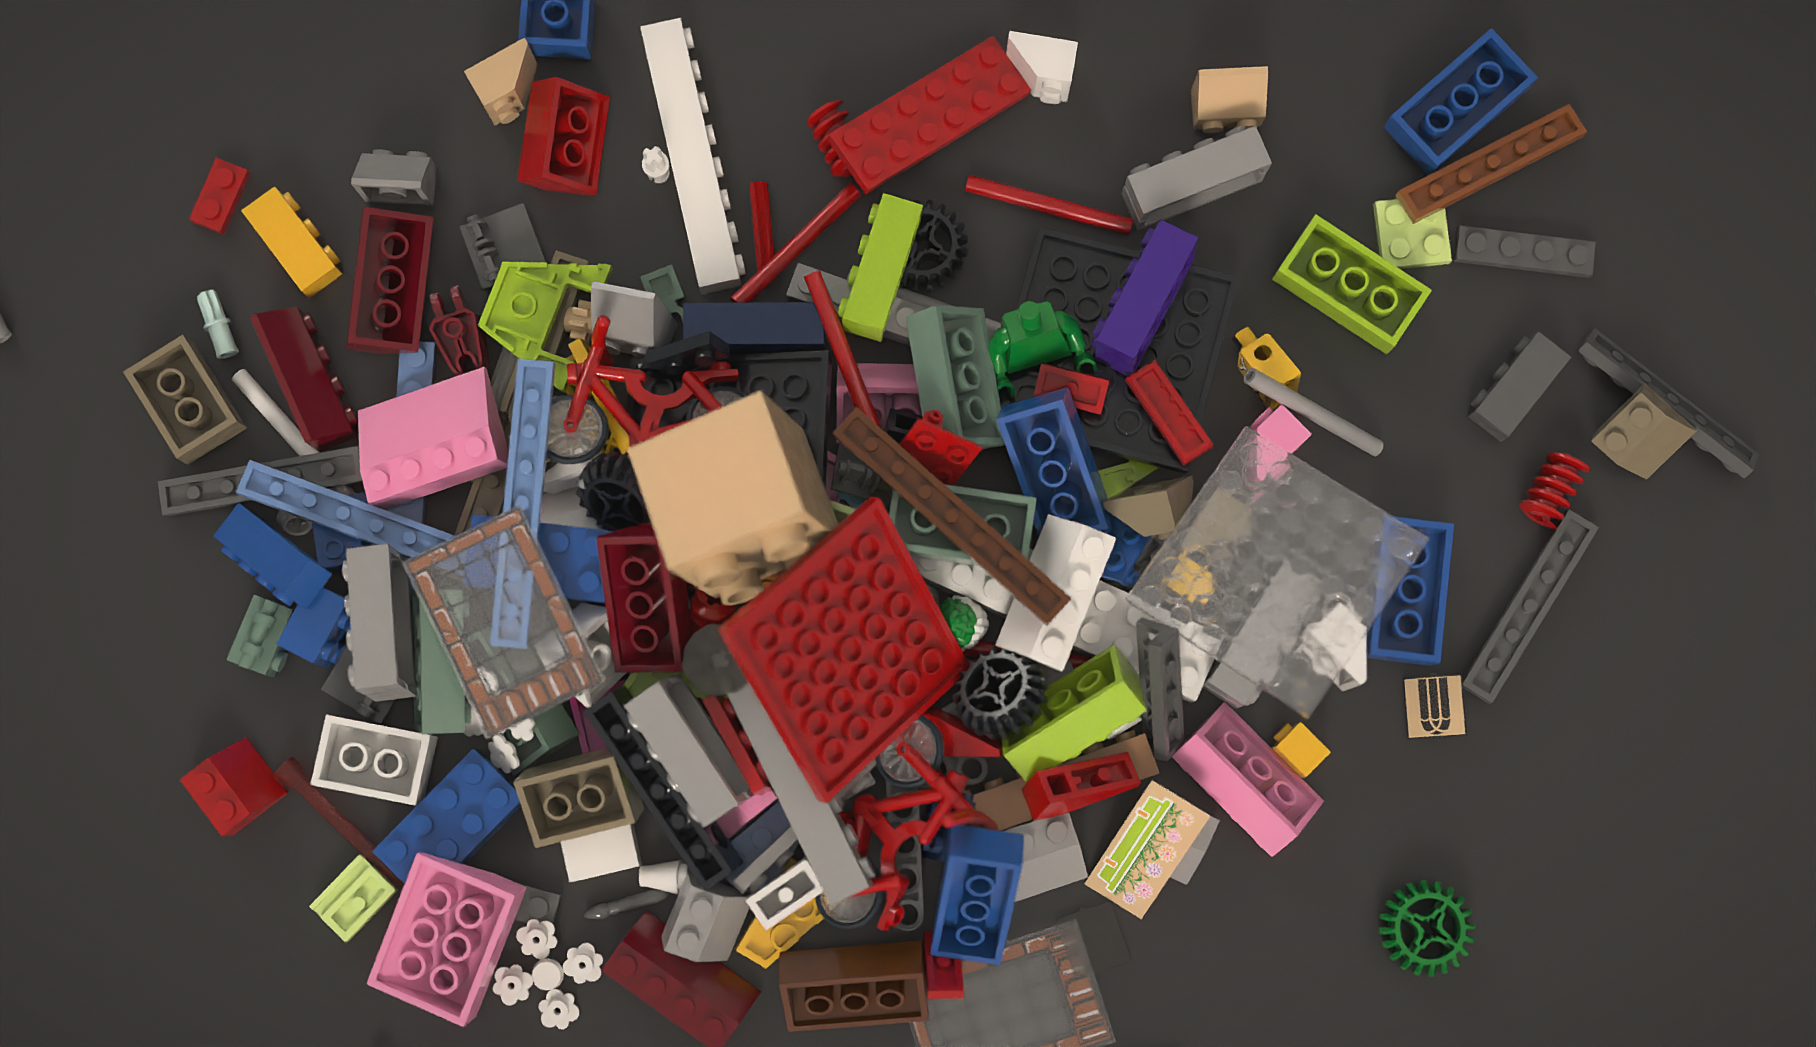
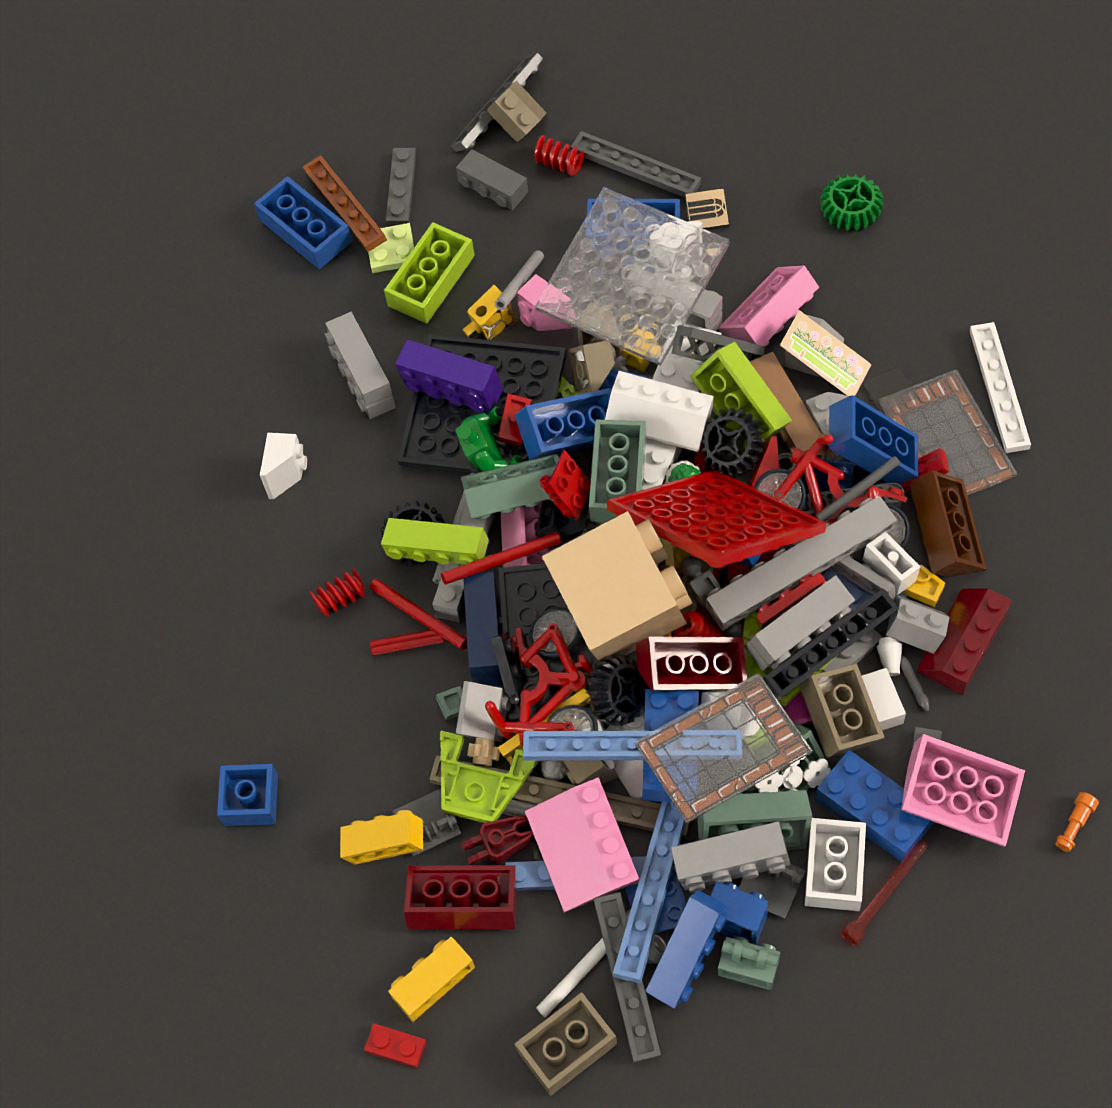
camera: 85 degrees left, 20 degrees down
red slope [180,737,289,836] -> none
light aqua axle [197,290,239,359] -> none
dark red slope [249,306,359,453] -> none
yellowish green plate [309,854,398,942] -> none
light grey slope [351,149,437,206] -> none
tan slope [464,38,538,125] -> none
white plant [493,919,603,1029] -> none
red slope [517,77,610,196] -> none
white brick [640,18,746,295] -> none
white axle [642,146,670,183] -> none
clear smoke plate [682,624,748,696] -> none
red plate [827,36,1032,194] -> none
reddish brown plate [832,407,1072,626] -> none
red piece [965,175,1133,235] -> none
red slope [1021,752,1141,821] -> none
red plate [1125,360,1214,466] -> none
tan slope [1191,66,1268,133] -> none
yellow brick [1271,722,1331,778] -> none
none -> yellow brick [340,810,423,865]
none -> dark grey piece [815,456,900,522]

